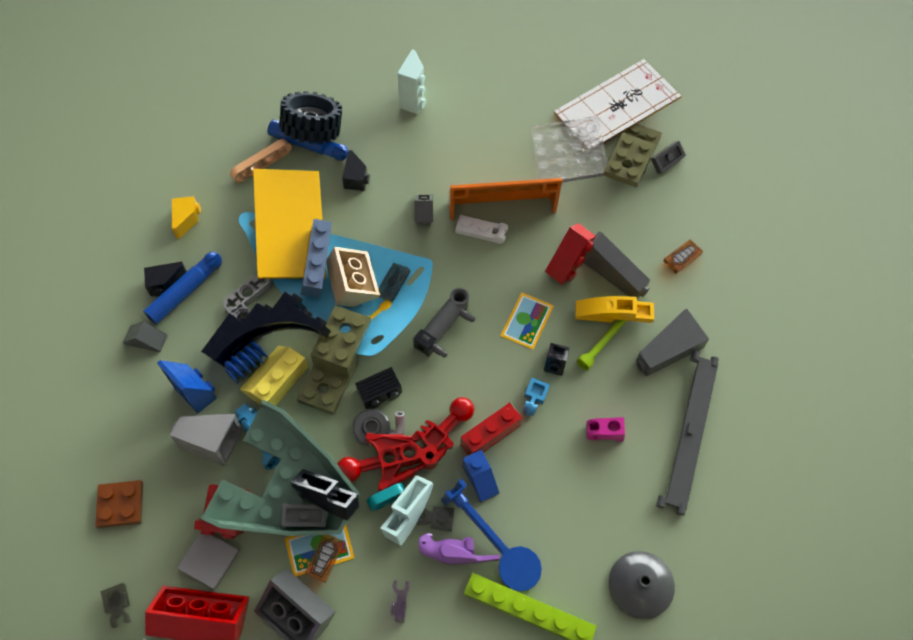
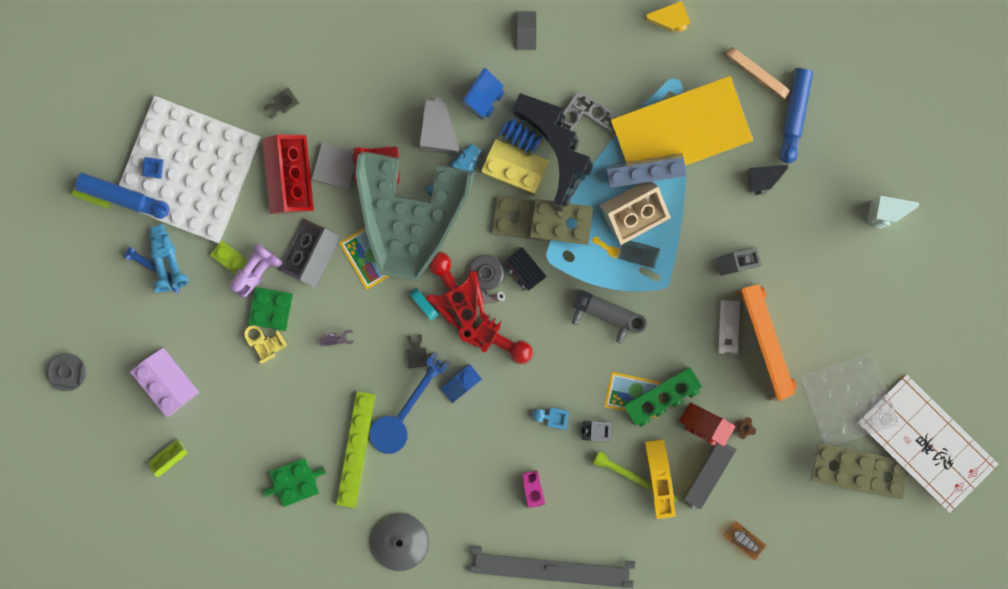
camera: 80 degrees right, 25 degrees up
dark orange plate [95,480,143,528] -> none
blue piece [143,252,222,325] -> none
black slope [144,261,187,296] -> none
black wheel [279,91,342,144] -> none
dark grey plate [281,504,326,527] -> none
black slope [290,469,359,521] -> none
tile [305,535,344,583] -> none
light aqua slope [380,475,434,546] -> none
medium lavender animal [419,533,500,565] -> none
red brick [460,402,522,456] -> none
dark grey slope [636,309,709,376] -> none
dark grey plate [651,141,686,174] -> none
none -> green brick [623,367,702,427]

